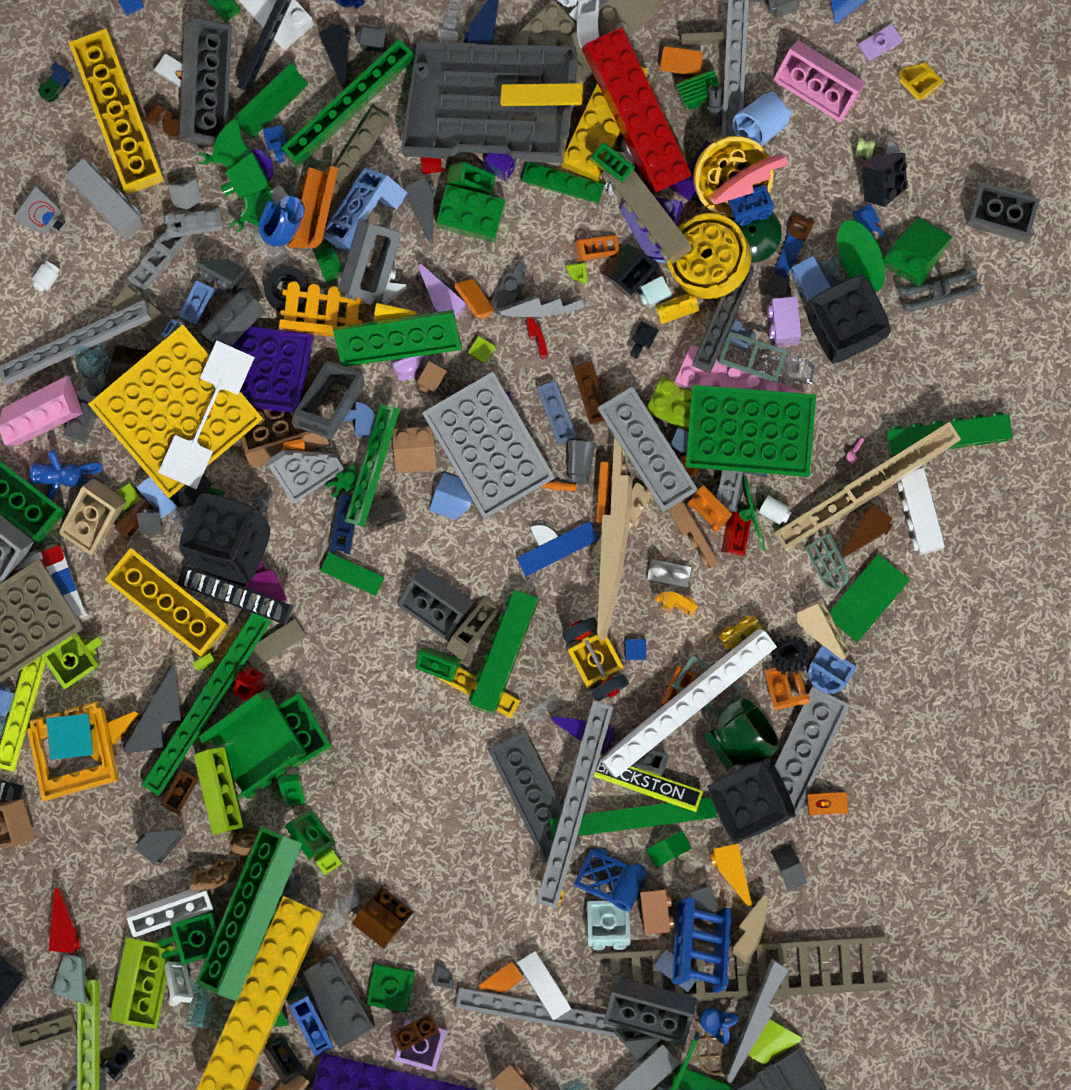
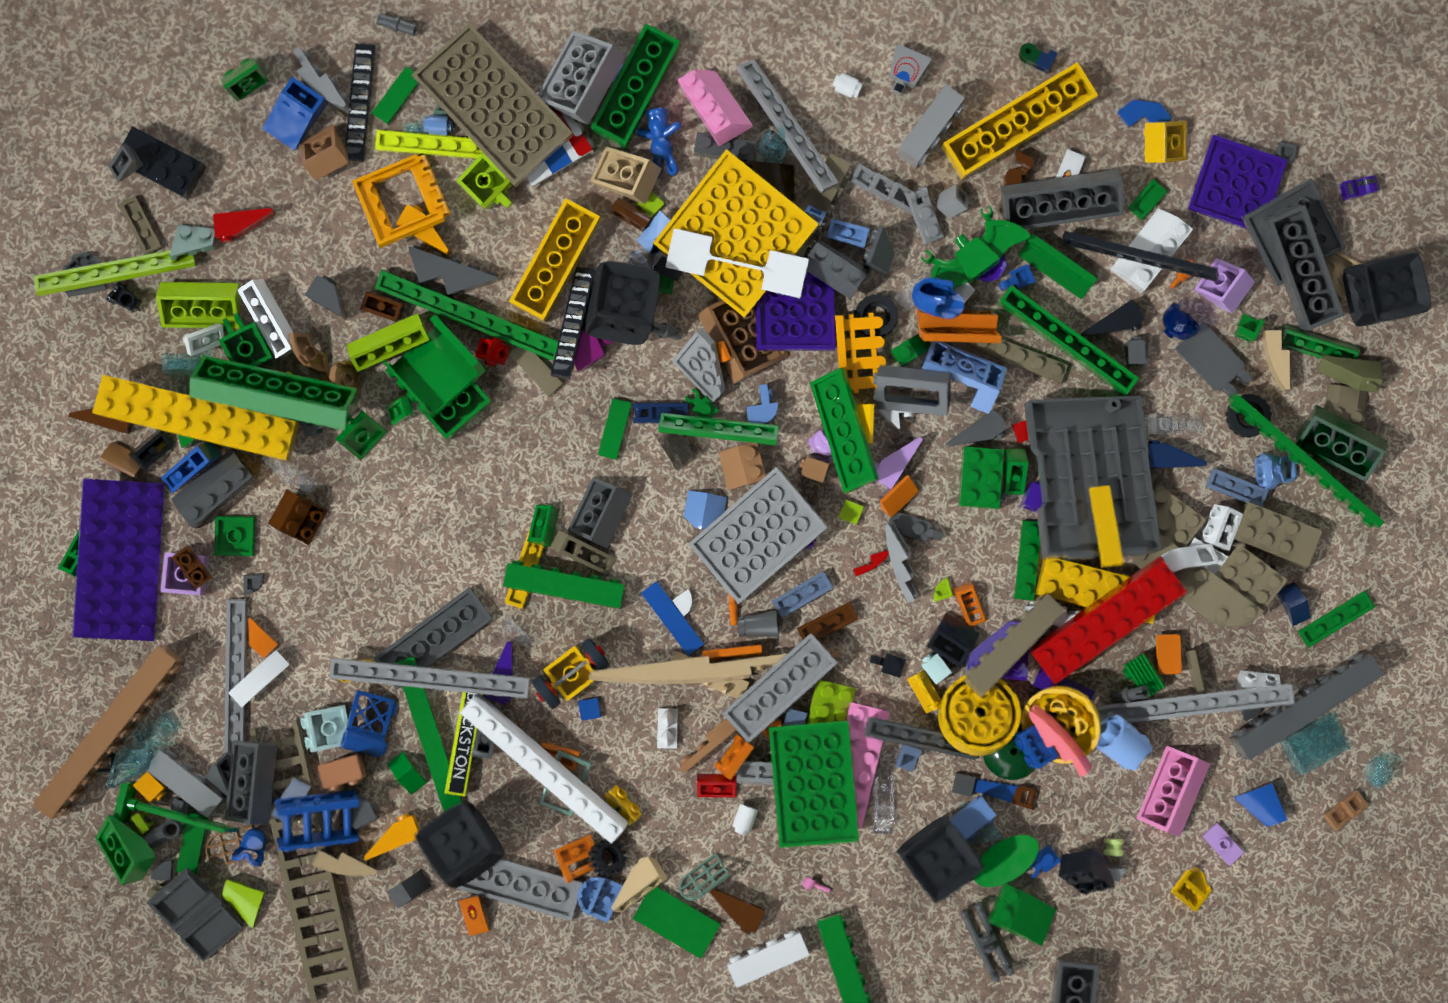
camera: 75 degrees right, 5 degrees up
teal slope [46,713,93,760] -> none
dark grey slope [137,509,163,535] -> none
lime tile [192,653,216,672] -> none
dark grey piece [293,361,365,439] -> none
lime tile [313,847,342,875] -> none
green slope [590,142,635,183] -> none
light orange slope [654,591,698,617] -> none
dark green plate [703,696,780,770] -> none
sand green window [718,331,788,383] -> none
light grey slope [724,959,789,1083] -> none
green shield [739,475,766,551] -> none
lavender brick [767,297,801,347] -> none
tan slope [774,422,961,551] -> none

